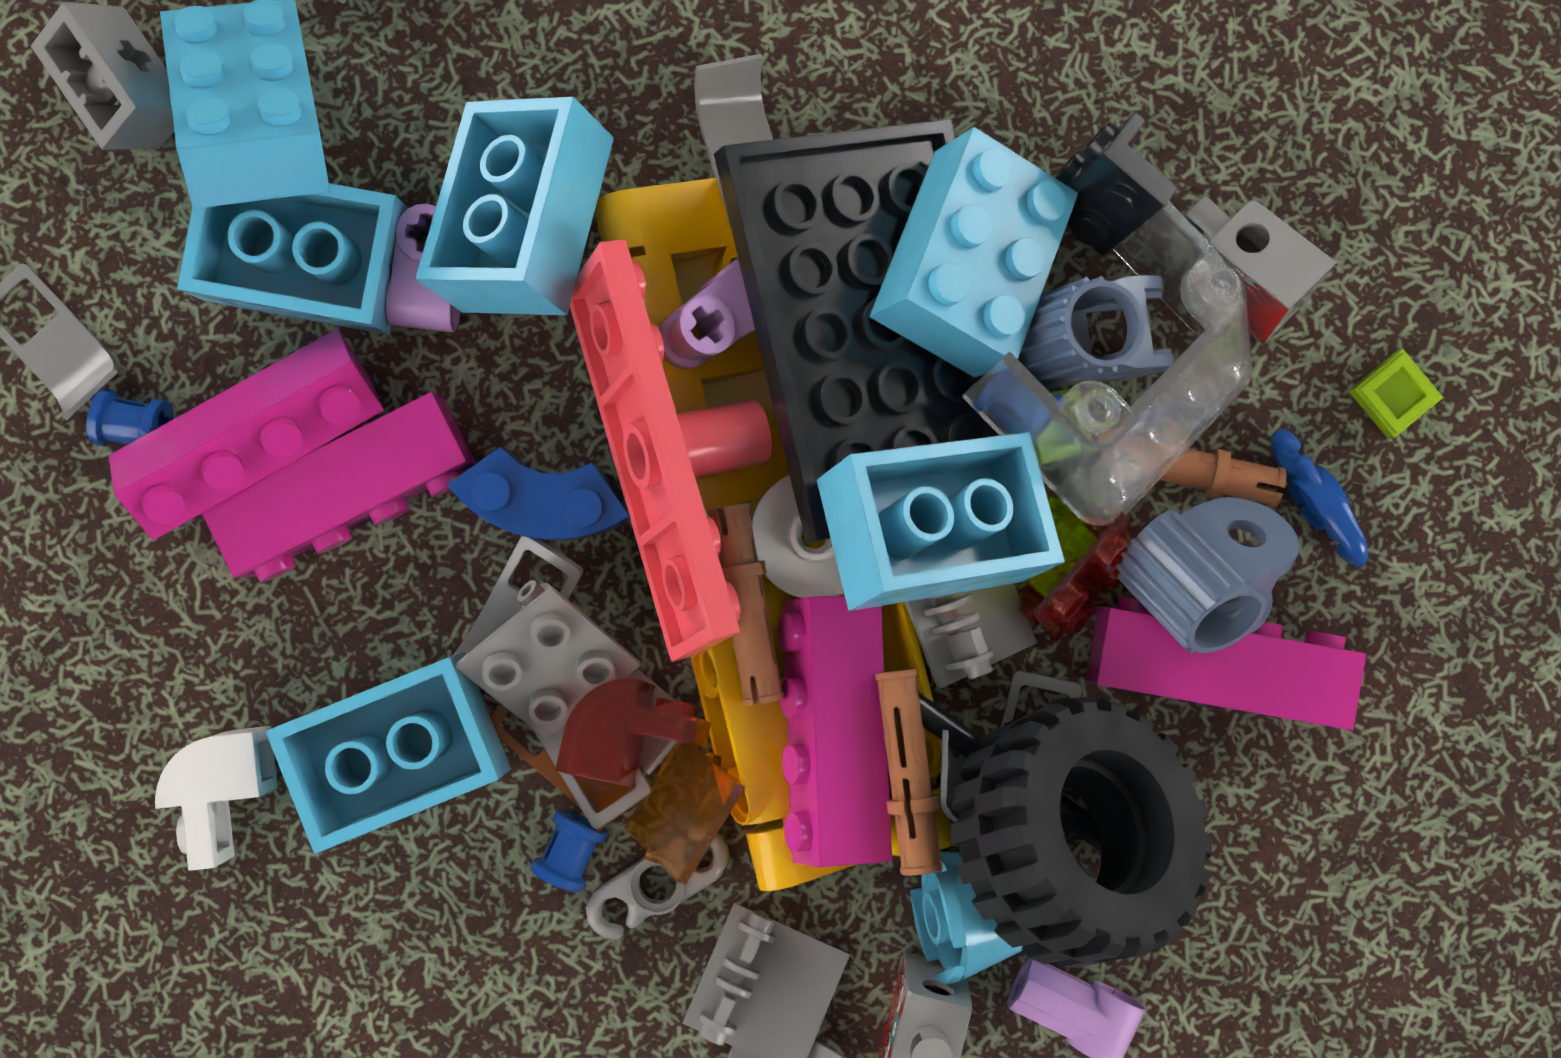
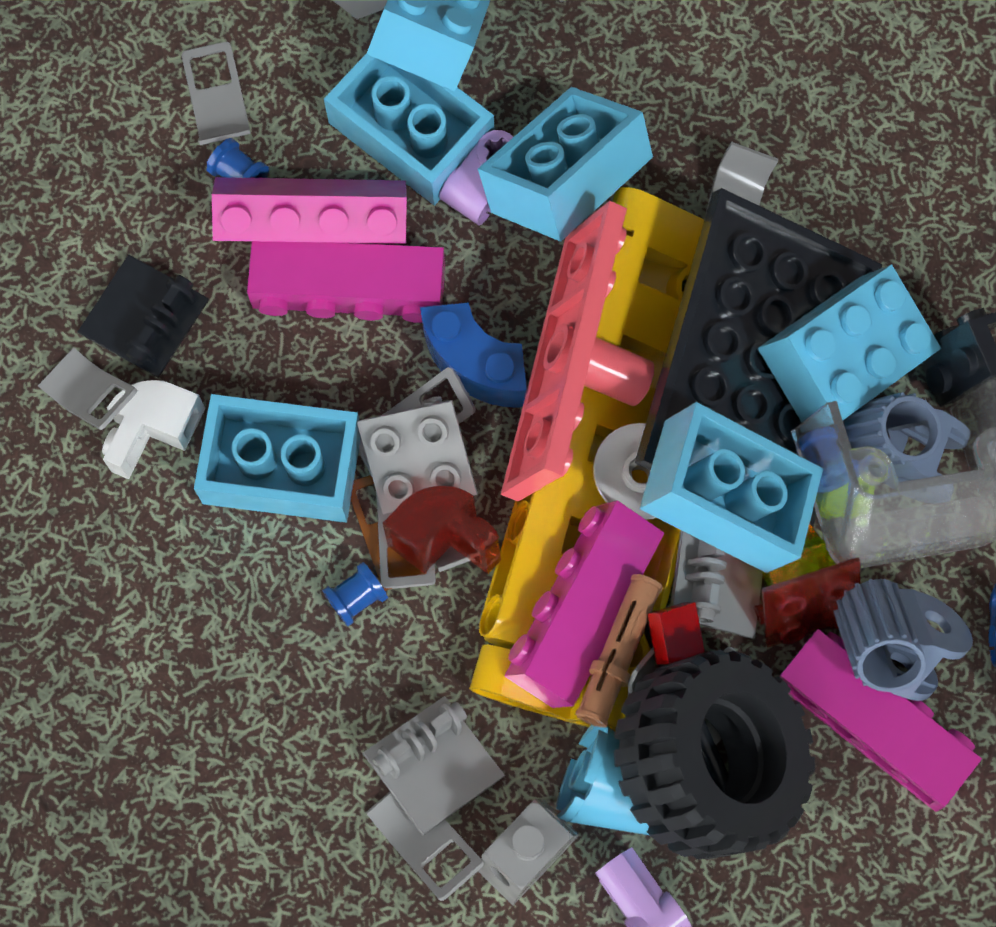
camera: 35 degrees right, 15 degrees down
light grey piece [586,826,730,940] -> none
clear orange piece [624,735,745,885] -> none
lavender piece [659,258,755,369] -> none
nougat pin [707,503,785,706] -> none
nougat pin [1087,426,1287,508] -> none
none -> light grey piece [38,347,137,430]
none -> black hinge [77,254,209,378]
none -> red tile [647,602,705,664]

